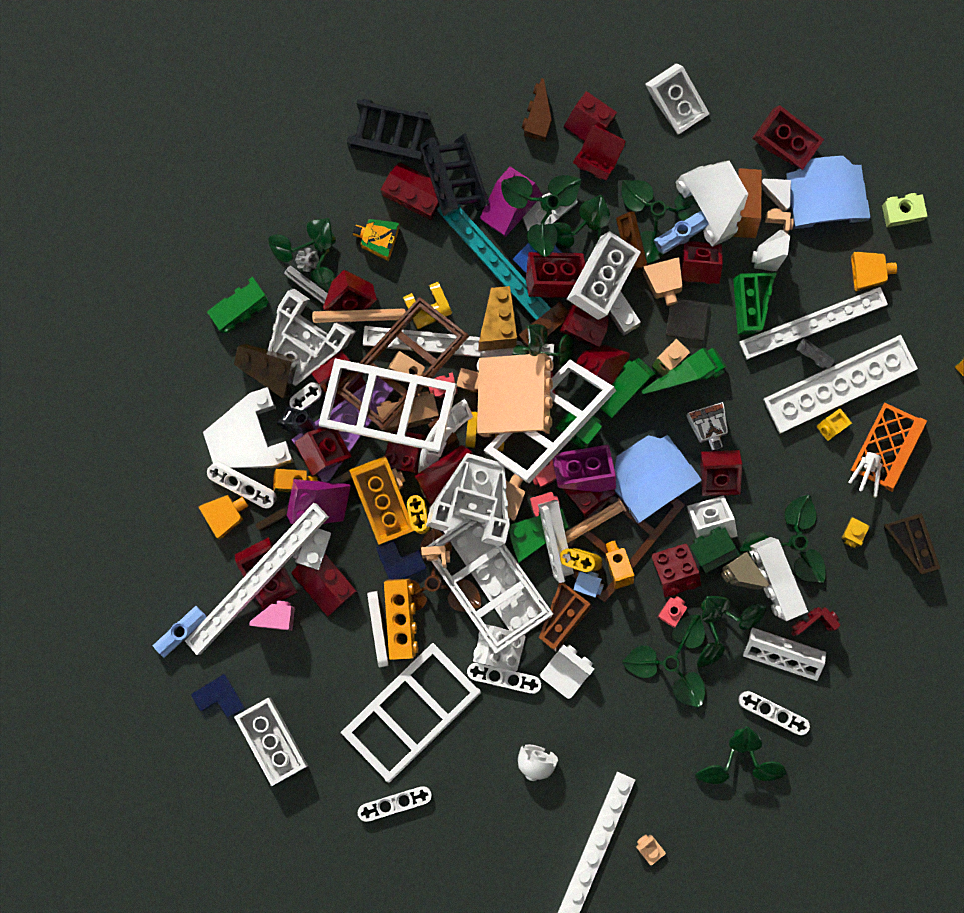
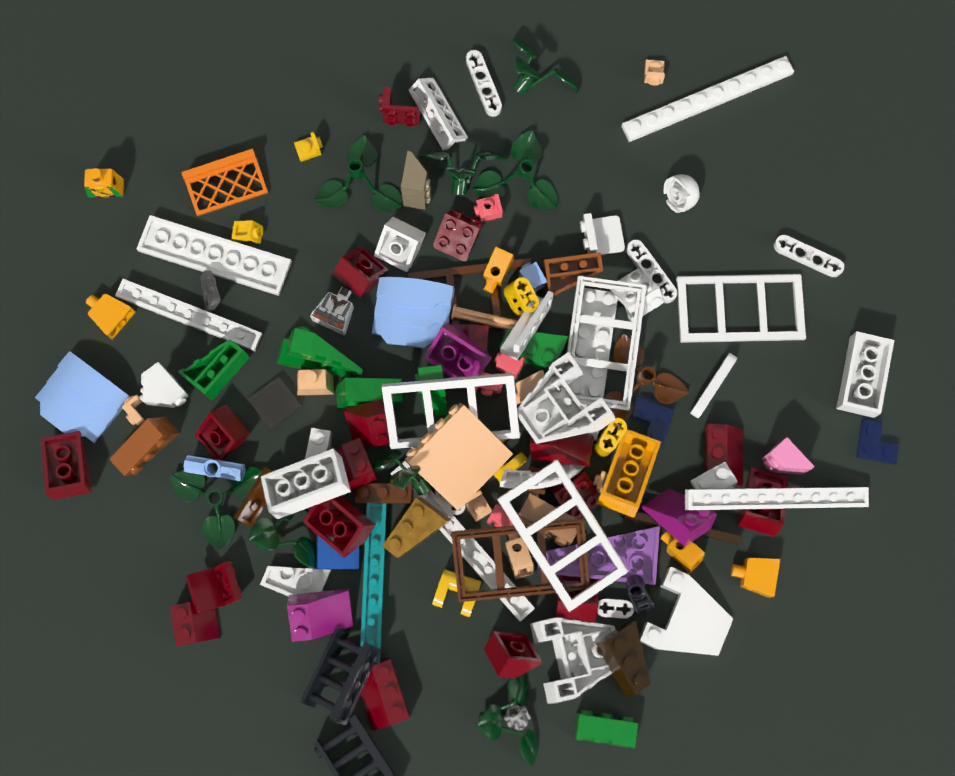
camera: 140 degrees left, 5 degrees down
light blue piece [153,606,207,658] -> none
white beam [207,462,277,508] -> none
light grey axle [284,266,328,304] -> none
dark red slope [294,427,352,476] -> none
light nougat axle [312,308,406,323] -> none
torso [353,219,400,261] -> none
light orange brick [384,579,418,660] -> none
light nougat bracket [421,546,450,568] -> none
dark green plant [501,175,581,257] -> none
reddish brown slope [521,78,551,142] -> none
light nougat torso [643,257,682,306] -> none
white slope [645,64,709,134] -> none
white wedge [675,161,748,247] -> none
dark green piece [690,526,740,573] -> none
white brick [749,537,808,621] -> none
white slope [761,179,791,212] -> none
white plant [849,452,883,498] -> none
yellowish green brick [882,193,927,228] -> none
dark brown wedge [883,513,941,575] -> none

